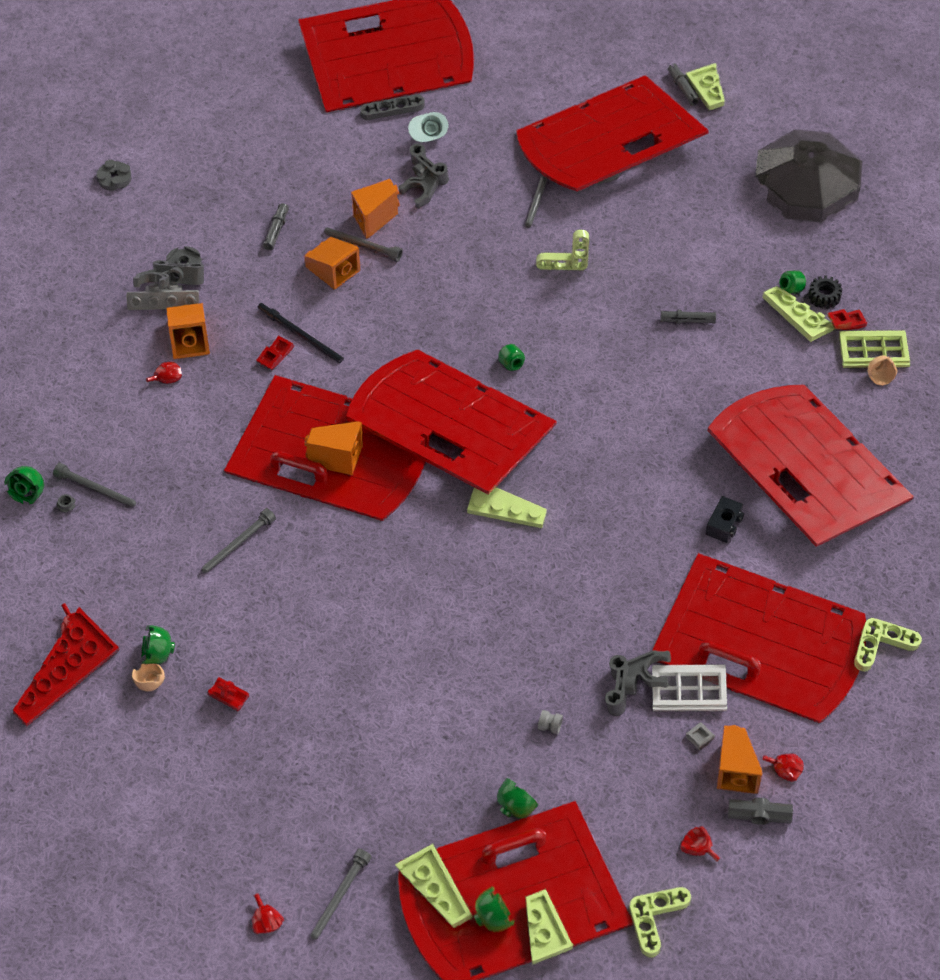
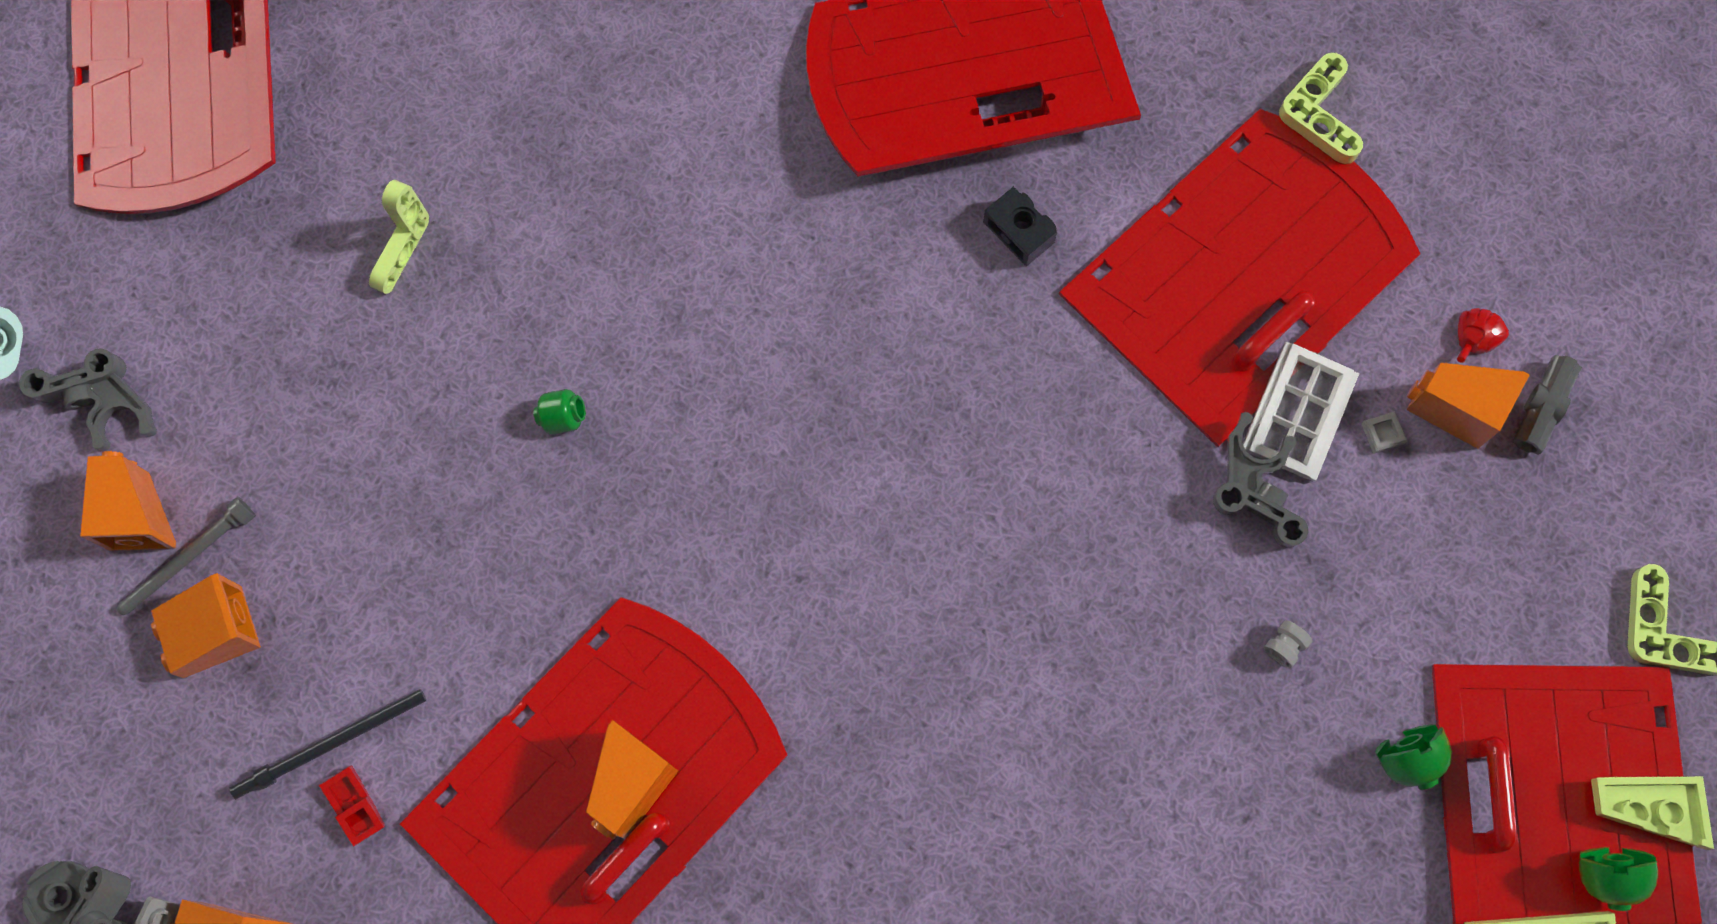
camera: 65 degrees left, 20 degrees up
dark grey pin [263,203,289,250] -> none
red door [346,349,557,495] -> none
yellowish green wing [467,487,547,528] -> none
dark grey piece [525,175,548,227] -> none
dark grey pin [660,310,716,324] -> none
red piece [680,826,720,862] -> none

